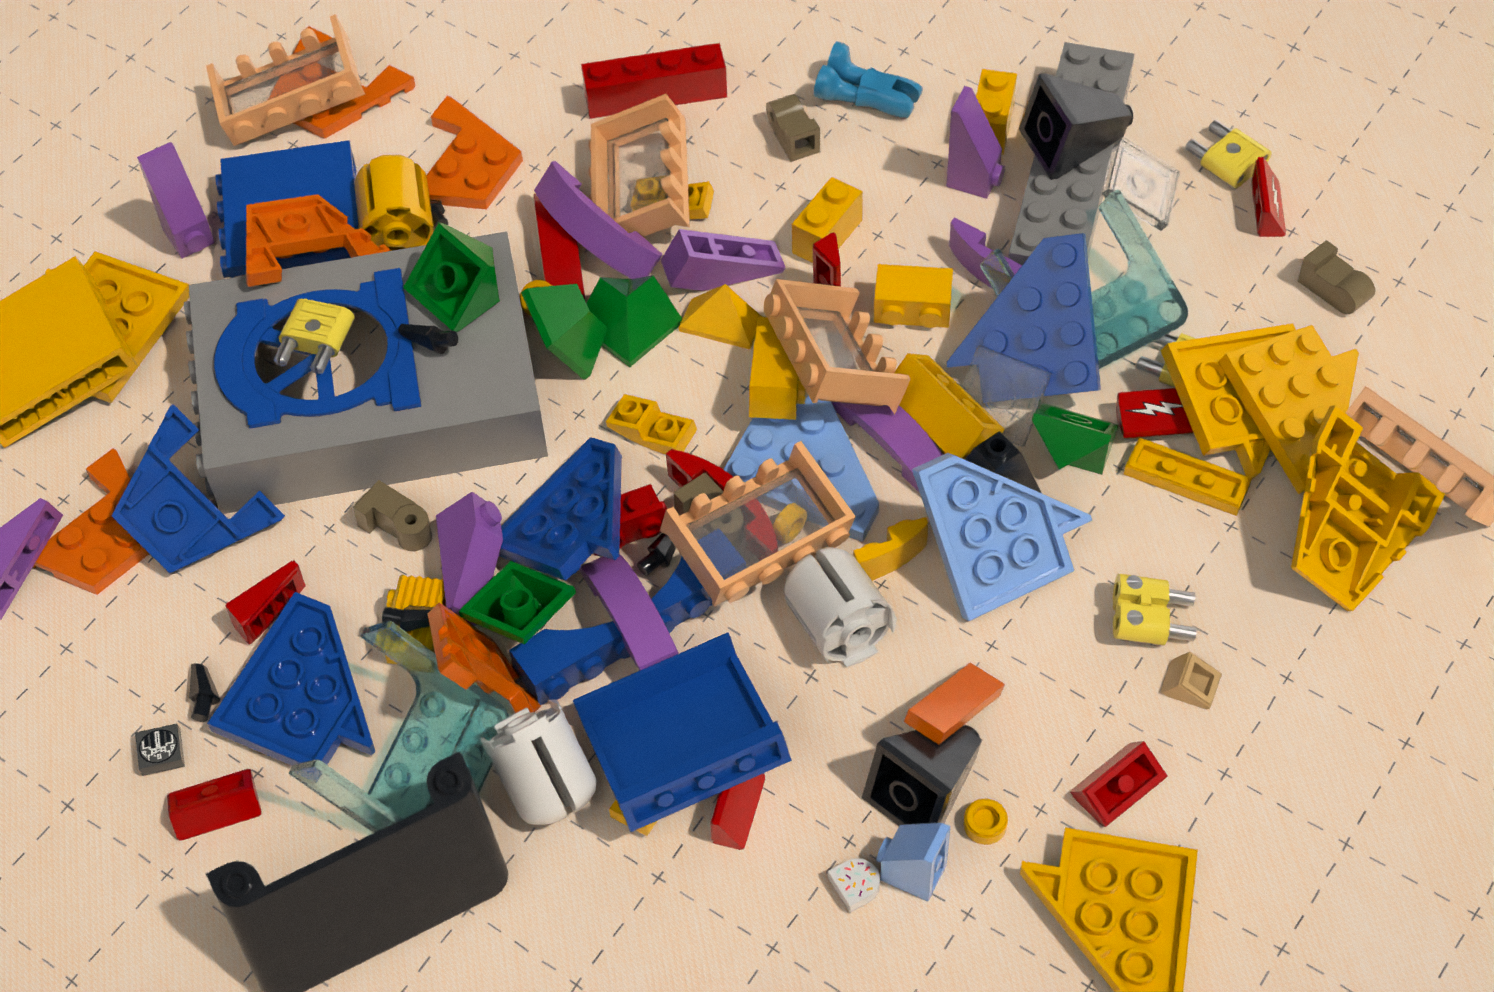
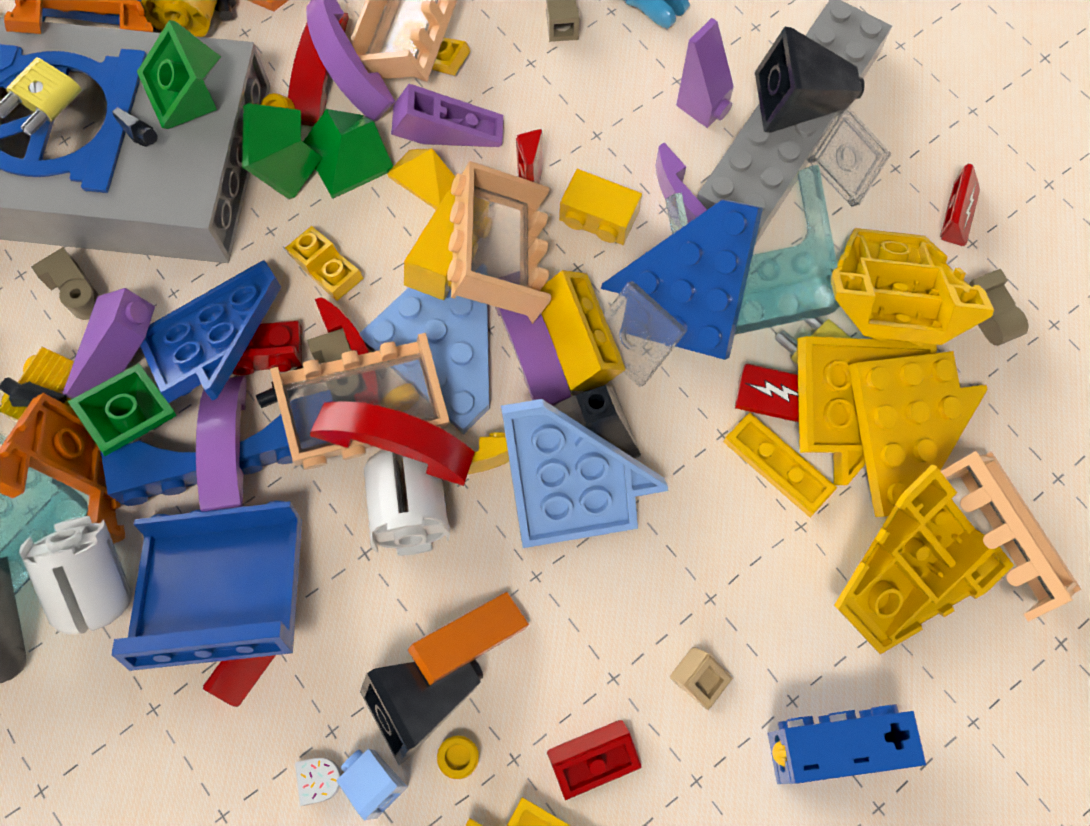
camera: 15 degrees right, 15 degrees up
yellow brick [792,177,863,263] -> none
yellow brick [976,69,1017,155] -> none
green slope [1032,403,1119,475] -> none
light yellow piece [1113,573,1196,645] -> none
light yellow piece [1185,120,1272,189] -> none
none -> red slope [310,402,475,486]
none -> blue piece [767,704,926,784]
none -> yellow wedge [830,228,994,346]

